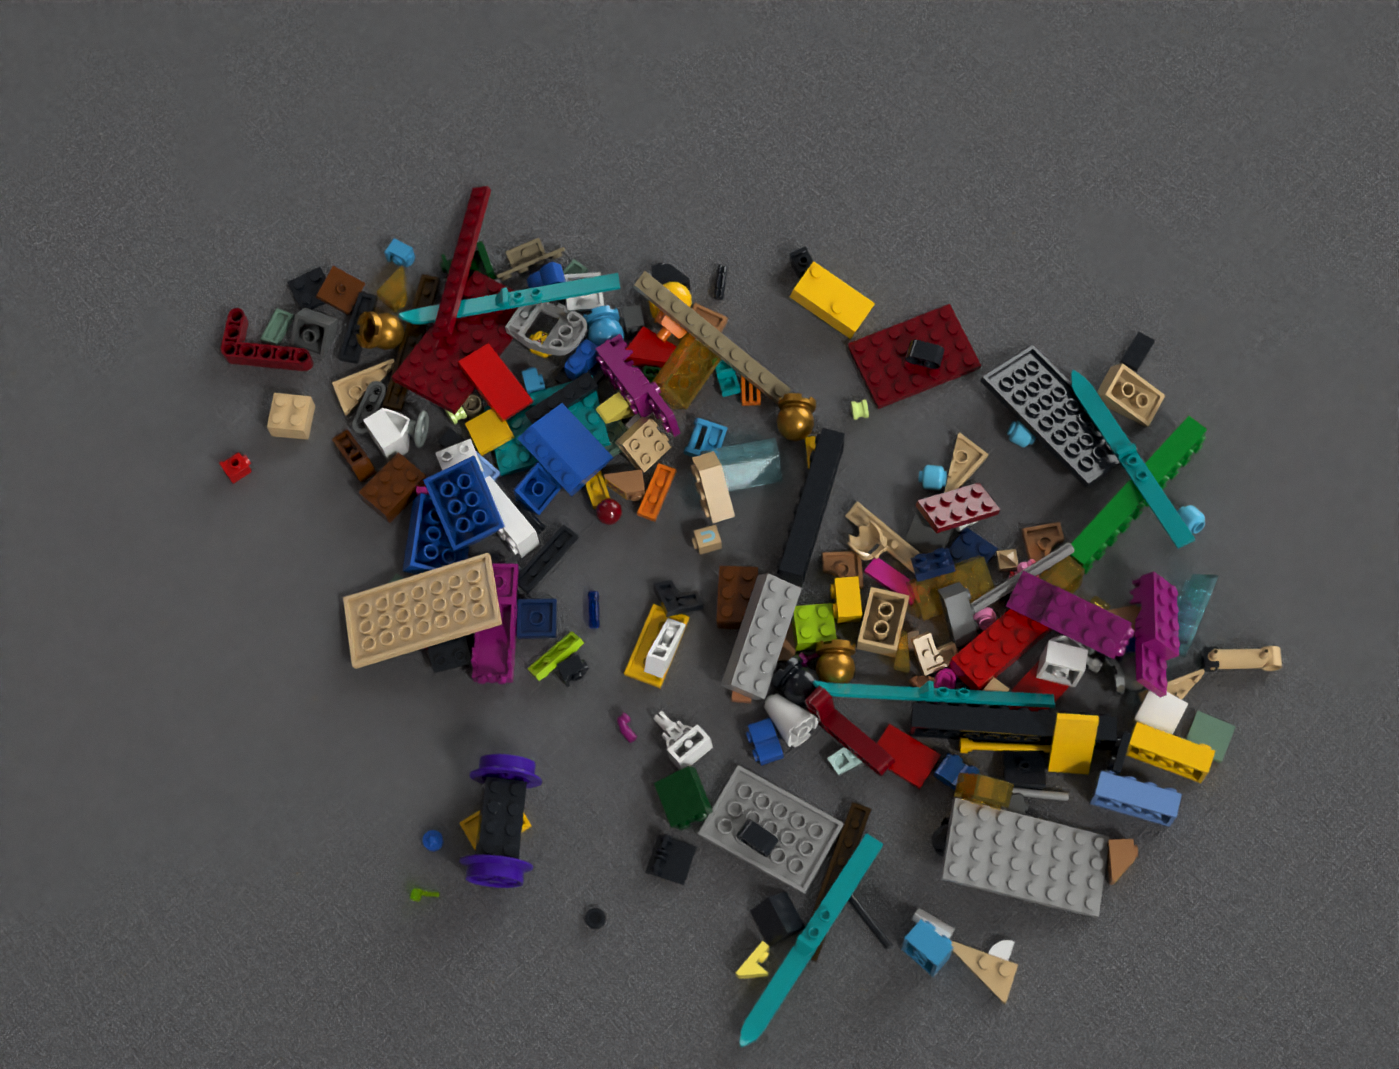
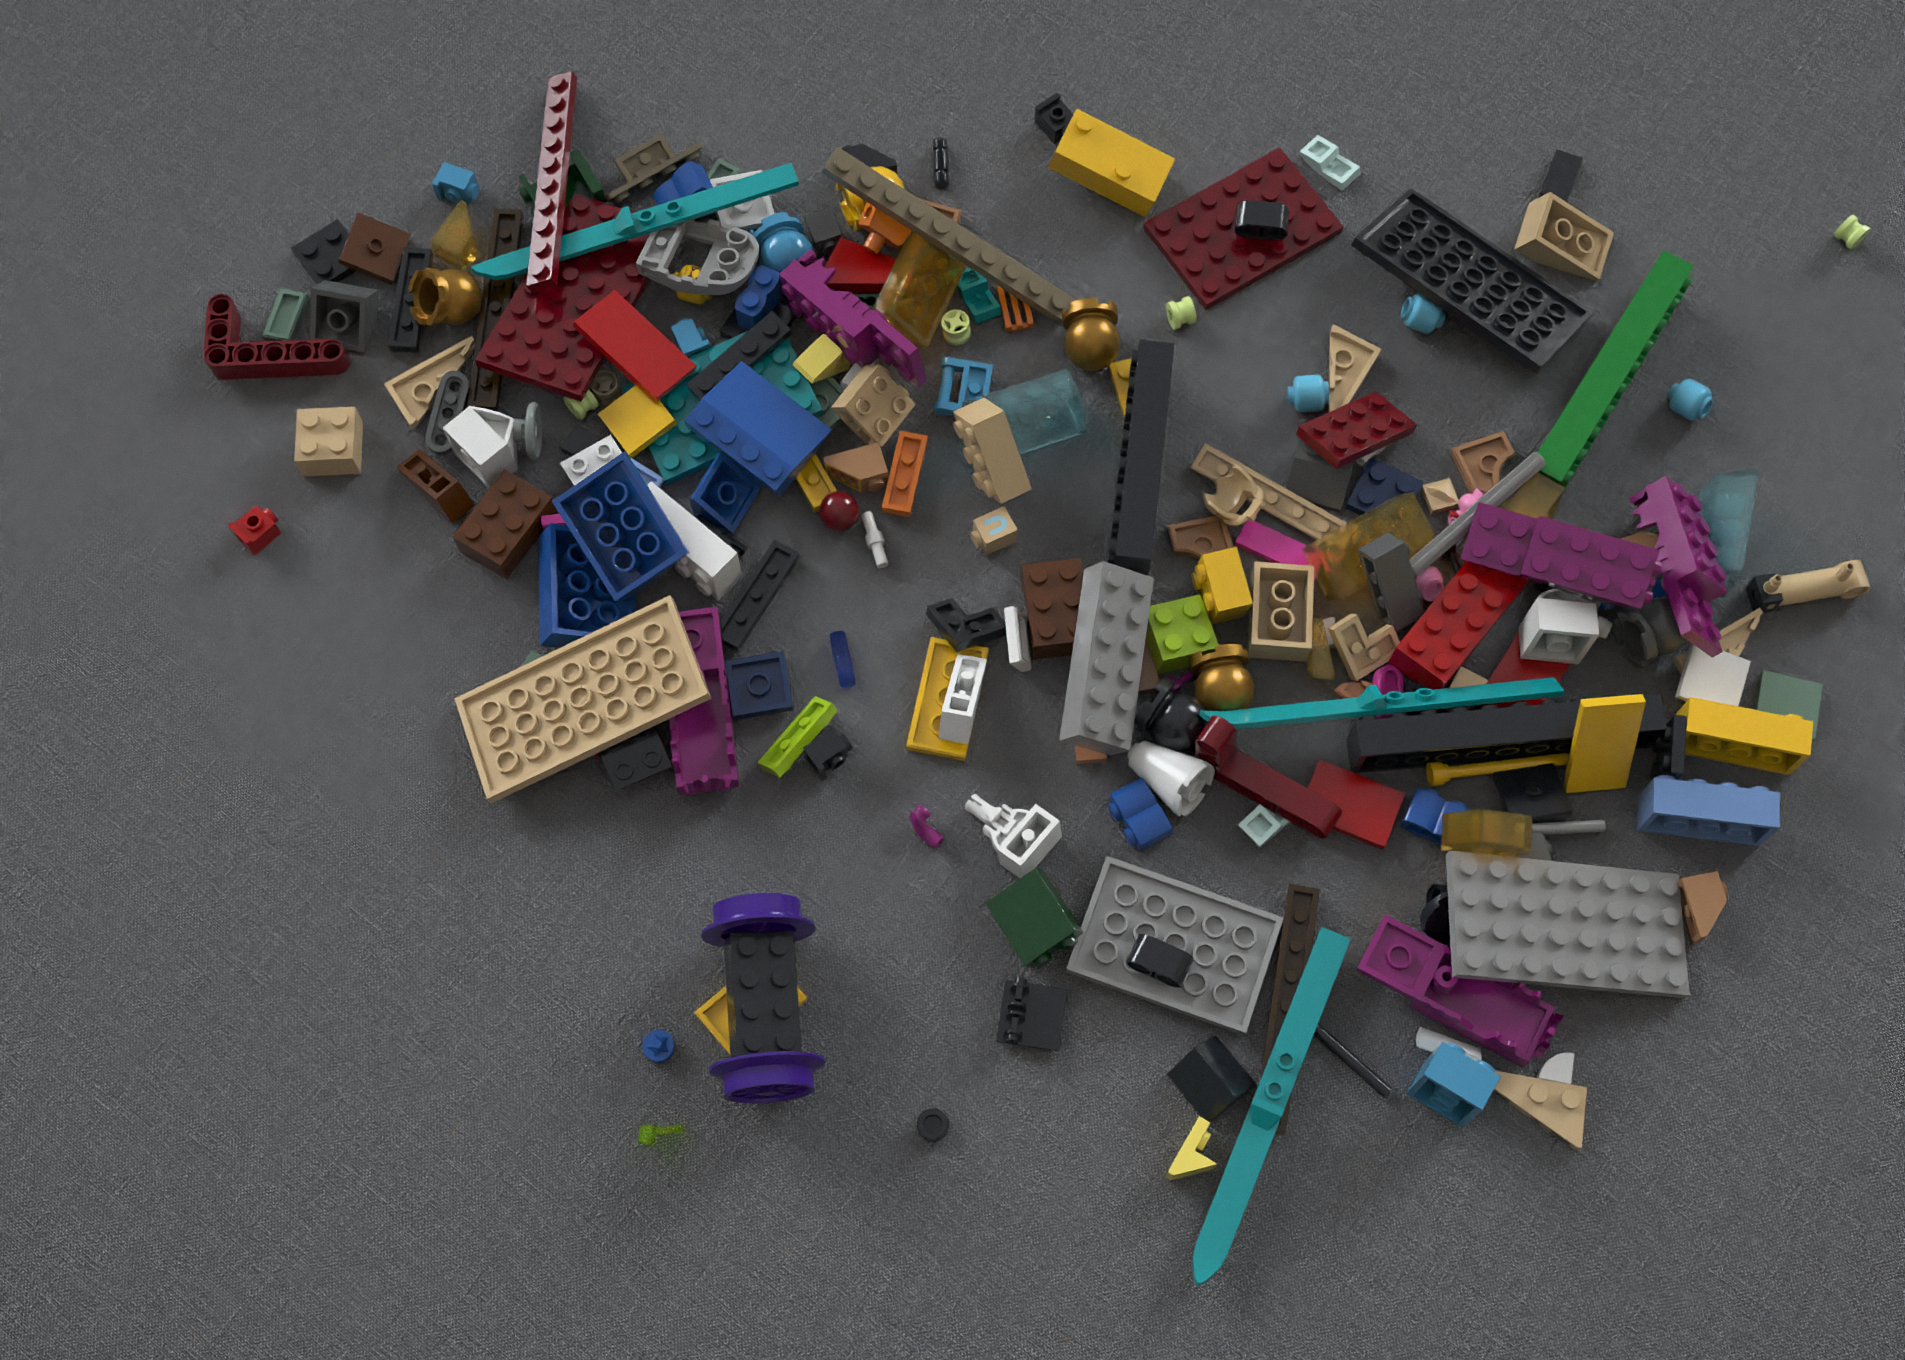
camera: 15 degrees left, 0 degrees up
dark blue plate [910,548,956,582] -> none
teal piece [1071,369,1195,549] -> none
none -> white bar [861,511,888,568]
none -> yellowish green wheel [941,310,971,346]
none -> white tile [1004,606,1031,672]
none -> light aqua slope [1300,135,1360,191]
none -> magenta piece [1356,914,1564,1068]
none -> yellowish green wheel [1833,214,1871,250]

